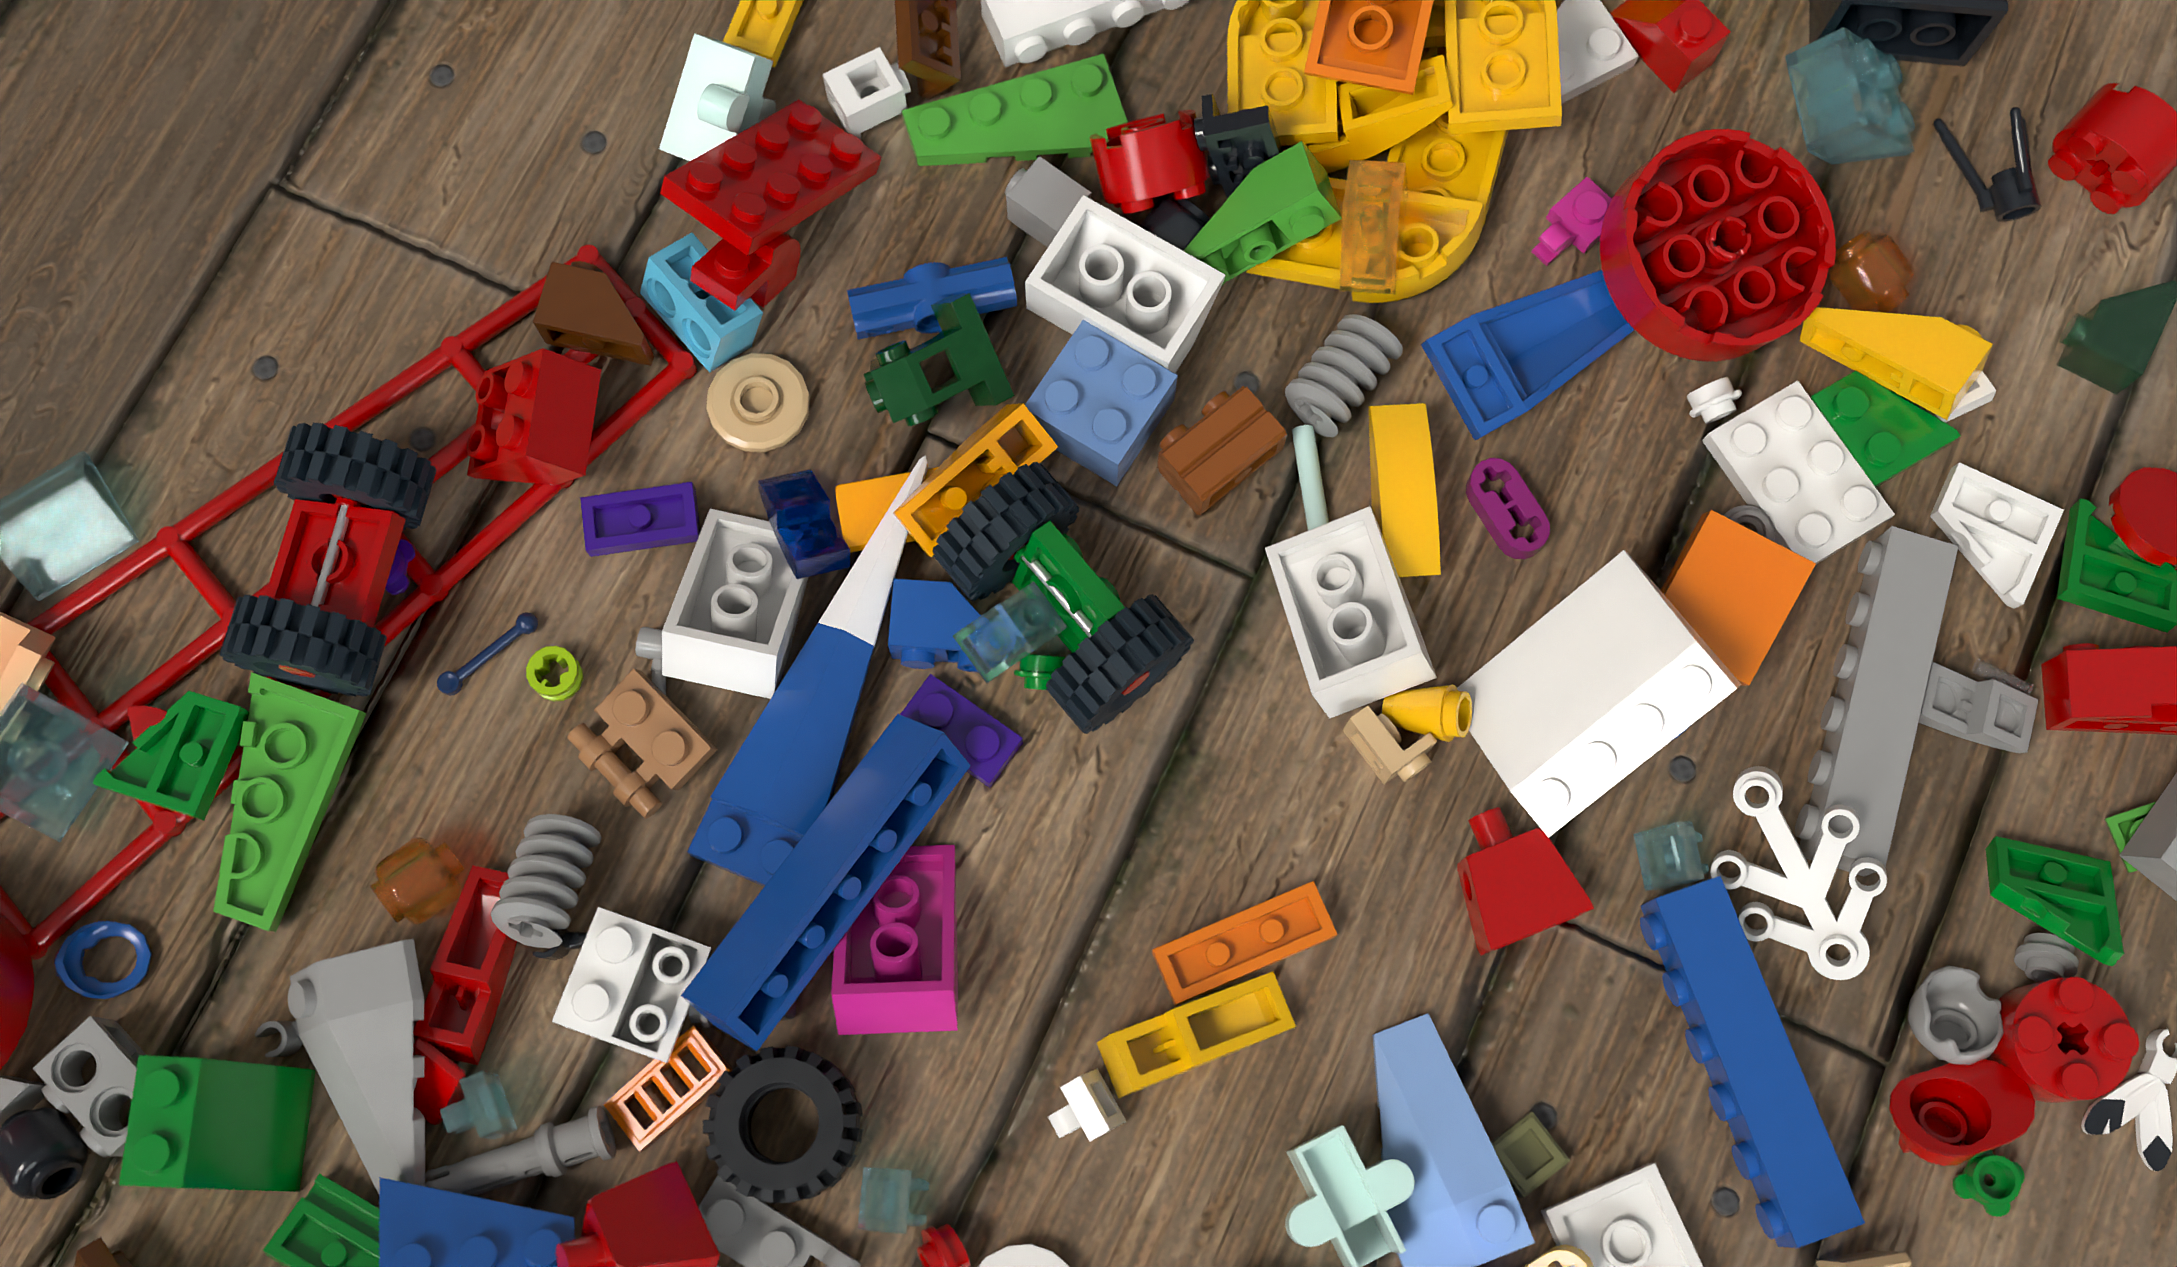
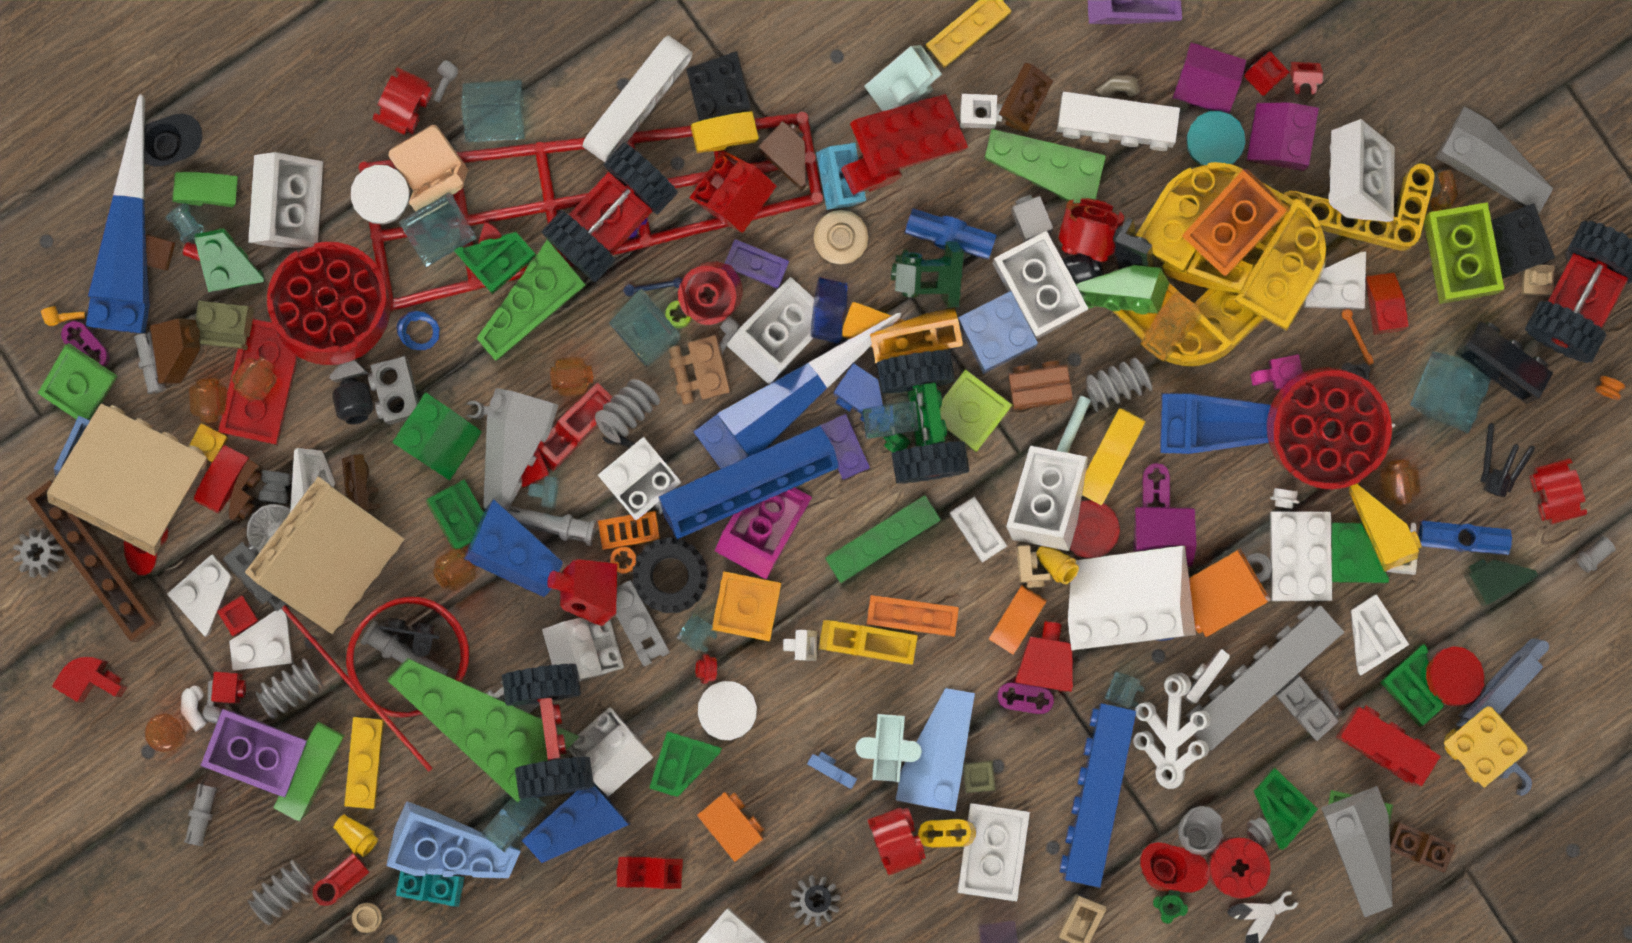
camera: 35 degrees right, 10 degrees up
none -> white beam [583,35,693,162]
none -> clear light blue slope [609,289,682,368]
none -> orange bush [610,547,637,574]
none -> red brick [678,261,743,325]
none -> black hinge [686,51,752,121]
none -> yellow slope [691,111,759,153]
none -> light orange plate [711,571,782,642]
none -> green plate [825,495,941,584]
none -> lime plate [940,369,1012,452]
none -> white plate [949,497,1007,563]
none -> orange slope [989,585,1047,655]
none -> magenta beam [997,683,1054,714]
none -> red tile [1069,500,1120,559]
none -> magenta slope [1133,507,1197,567]
none -> white plate [1183,649,1230,704]
none -> orange hinge [1341,309,1374,365]
none -> blue piece [1418,521,1512,555]

